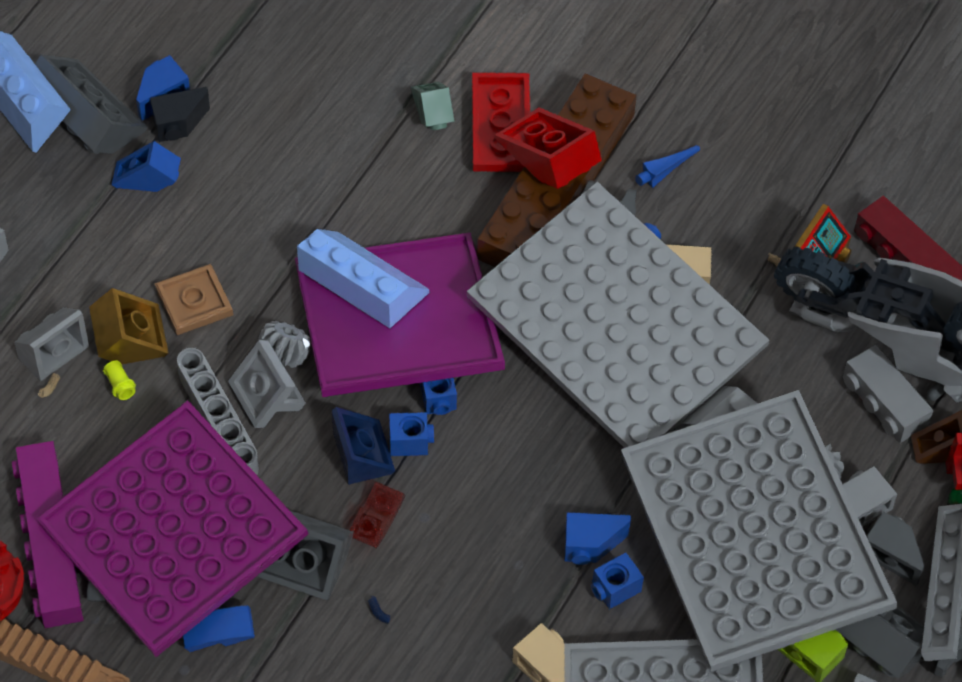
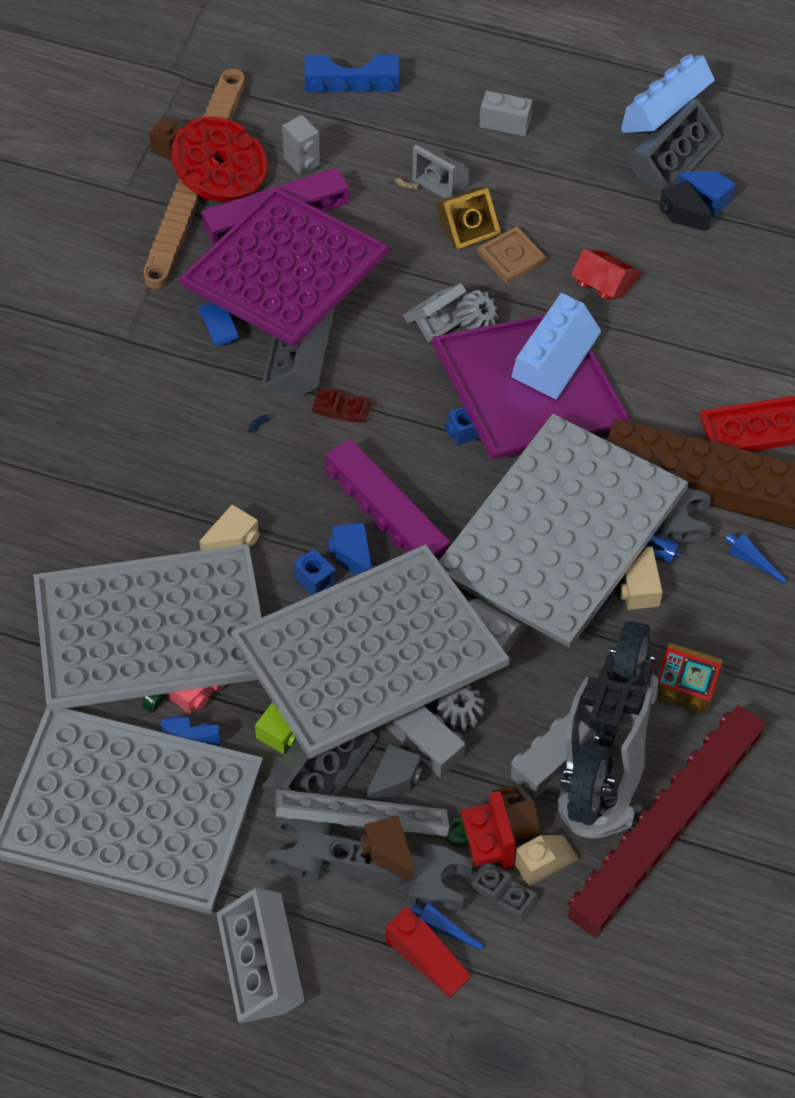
camera: 80 degrees right, 0 degrees up
neon yellow pin [103,360,136,400] -> none
blue slope [112,141,181,192] -> none
light grey beam [177,348,259,475] -> none
dark blue slope [332,407,395,485] -> none
blue brick [389,412,434,456] -> none
sand green slope [411,81,454,130] -> none
red slope [495,107,602,189] -> none
none -> magenta brick [325,439,450,561]
none -> red slope [571,248,642,300]

